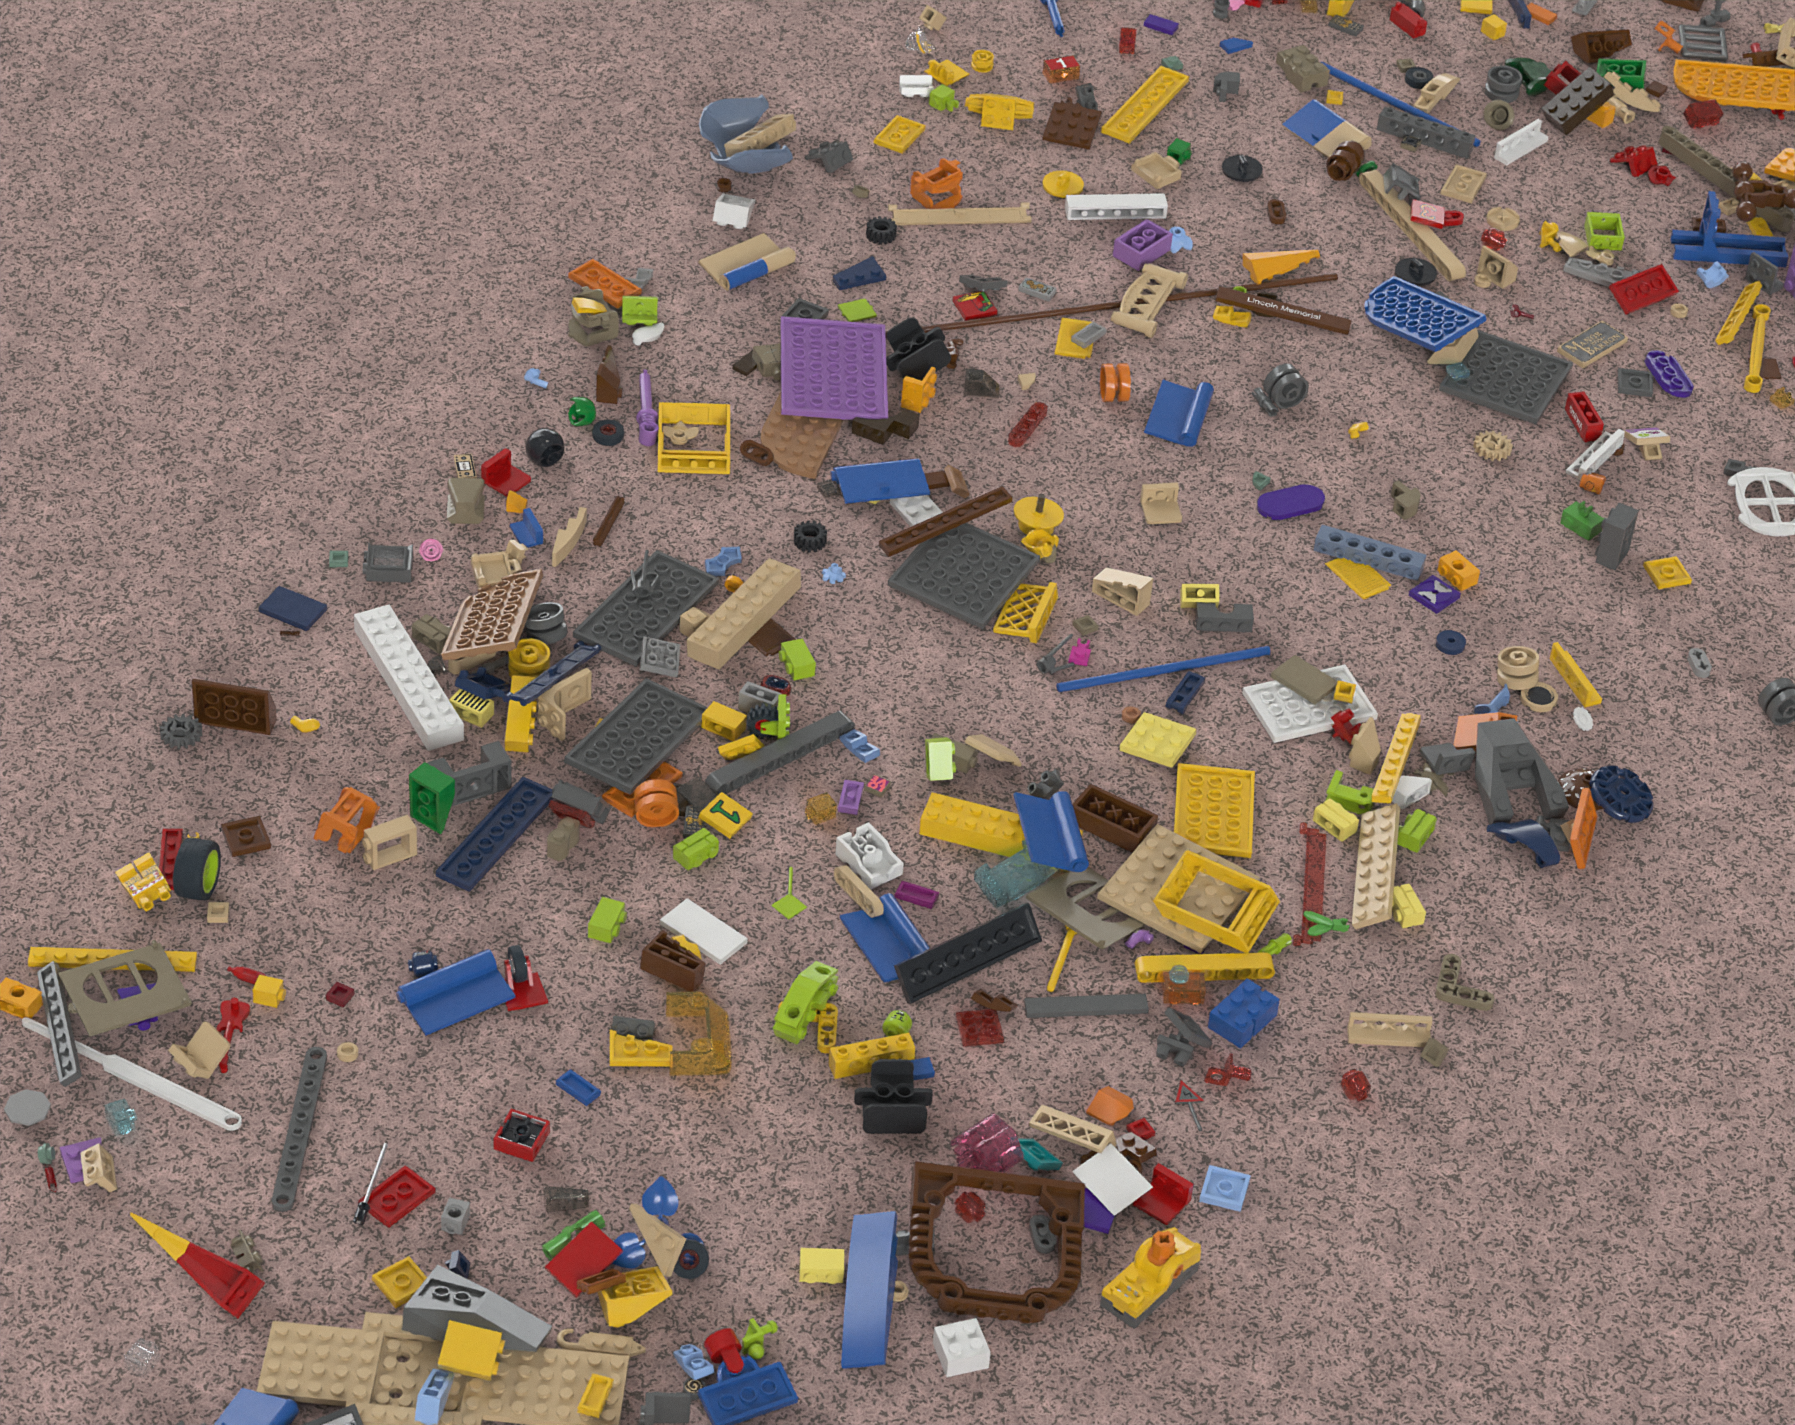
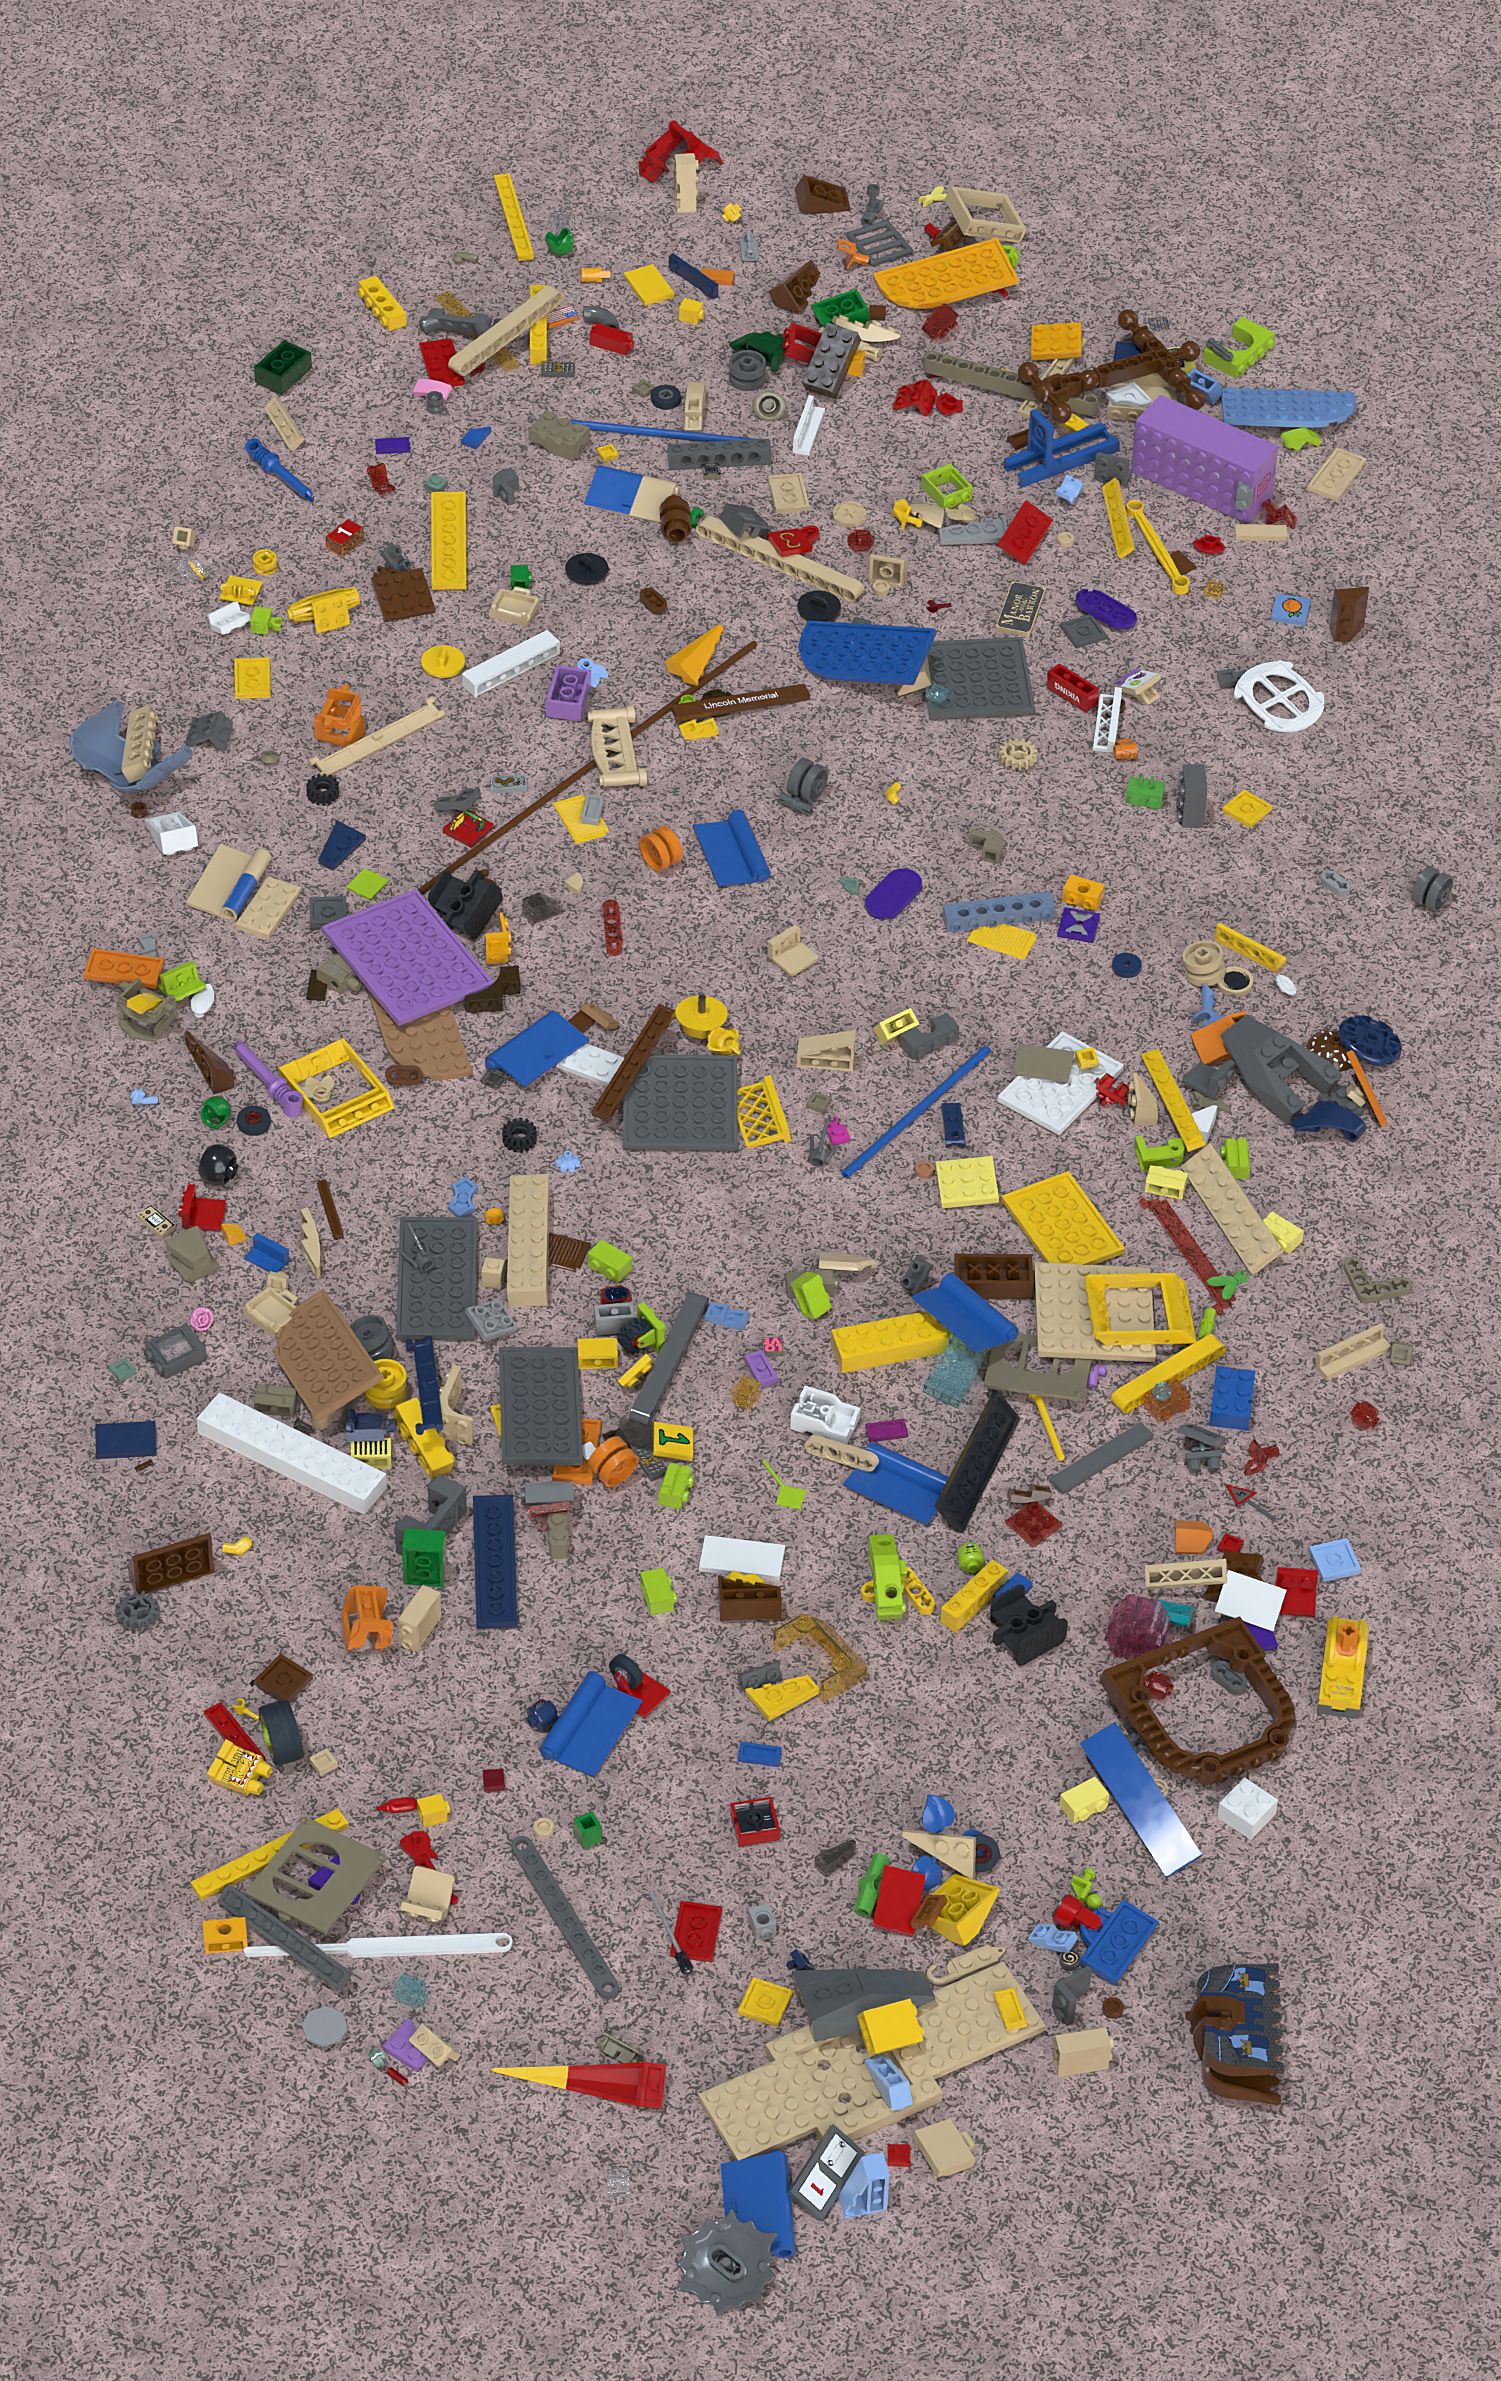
camera: 30 degrees left, 5 degrees up
none -> tan plate [235,876,301,939]
none -> green brick [574,1811,602,1849]

